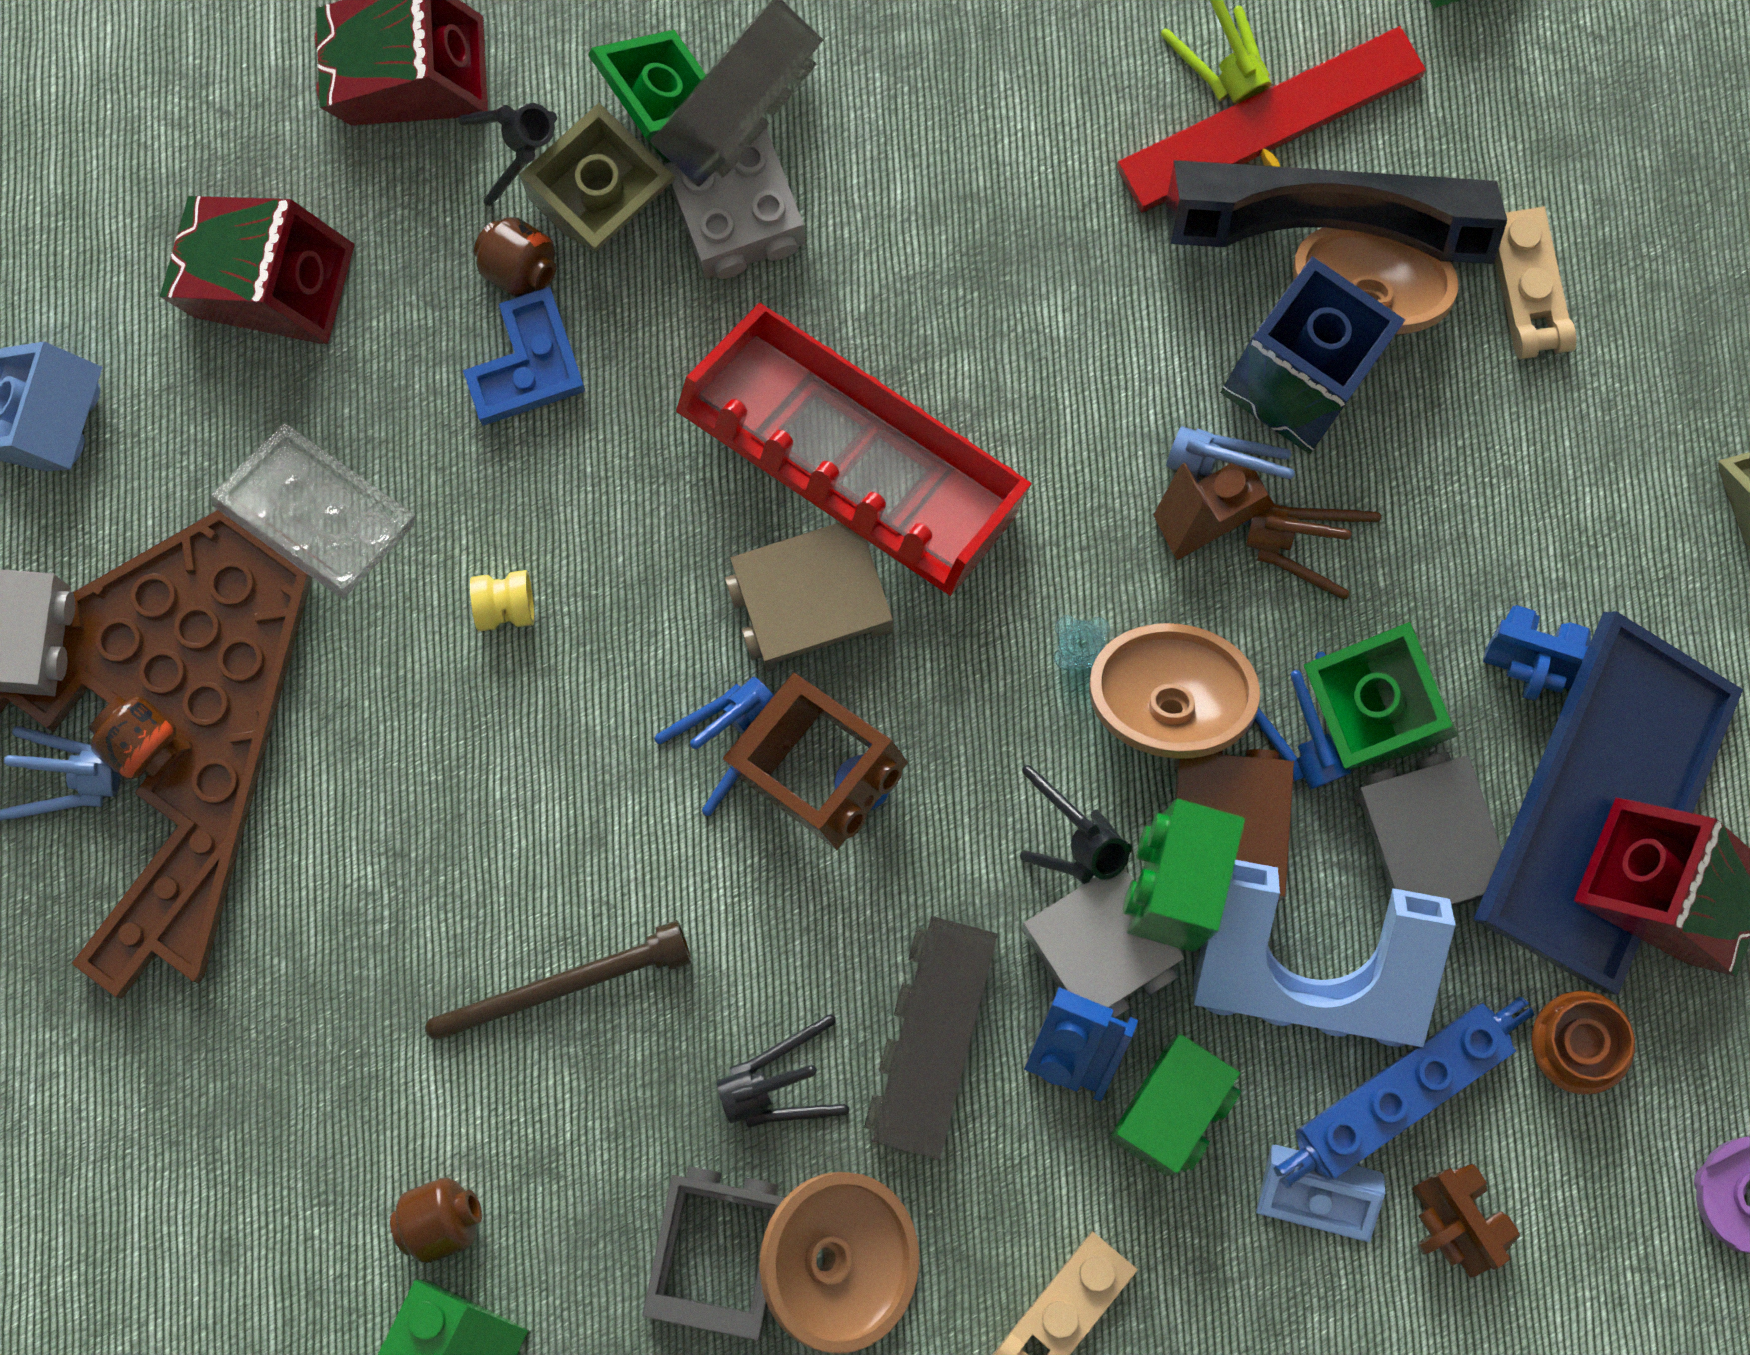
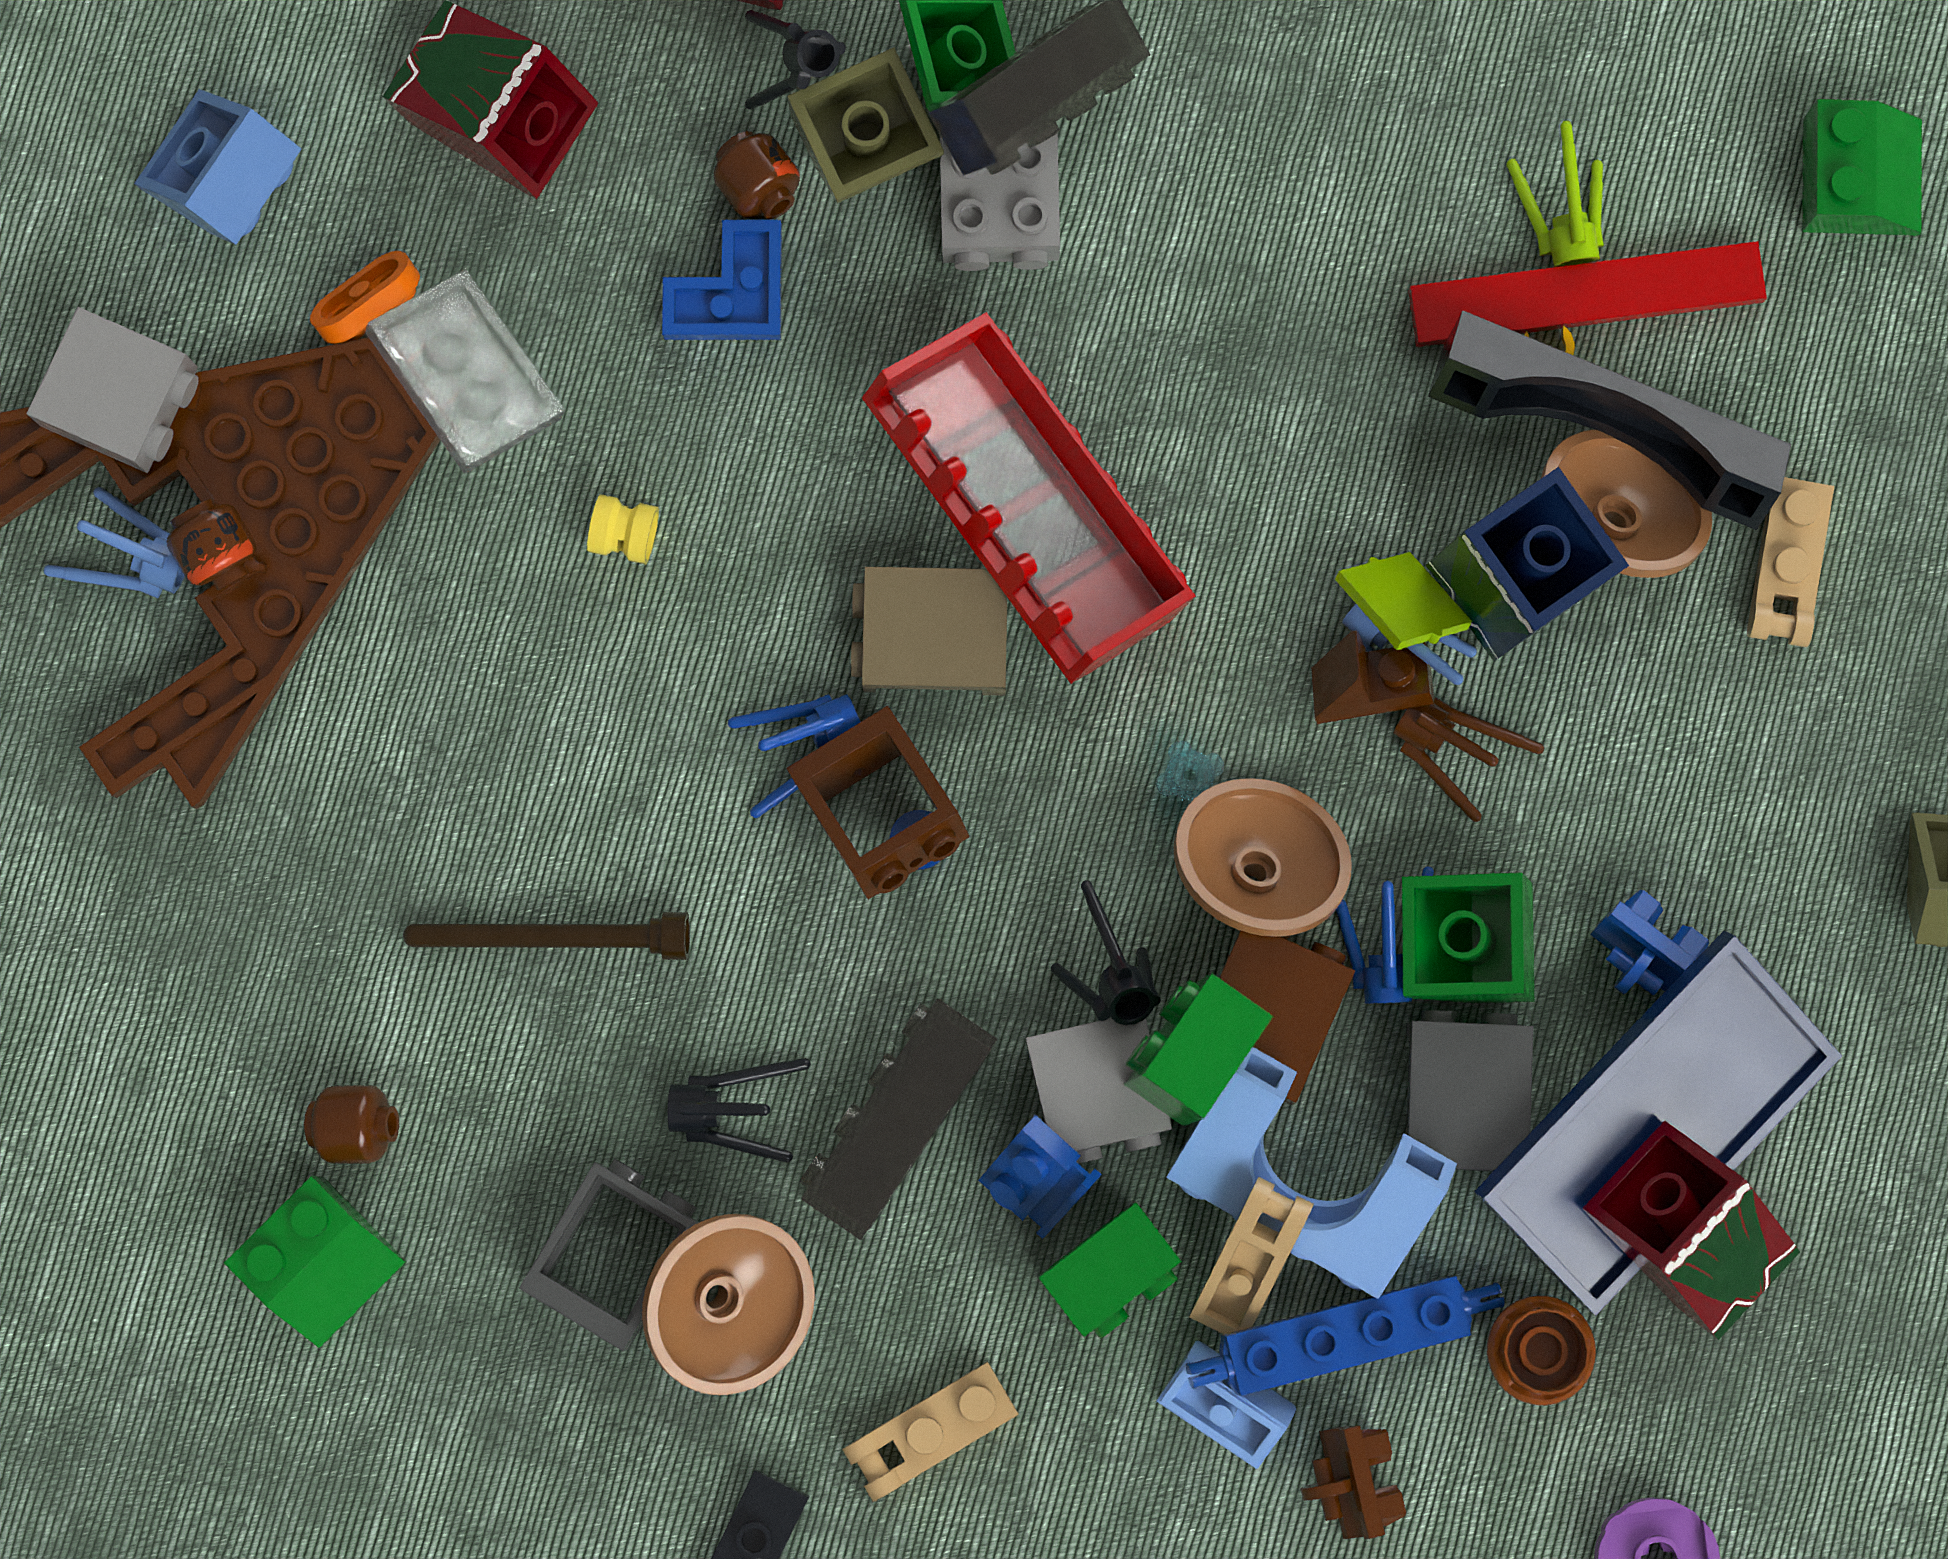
camera: 20 degrees right, 5 degrees up
none -> orange plate [310,251,420,344]
none -> tan plate [1189,1177,1314,1335]
none -> lime piece [1335,552,1472,650]

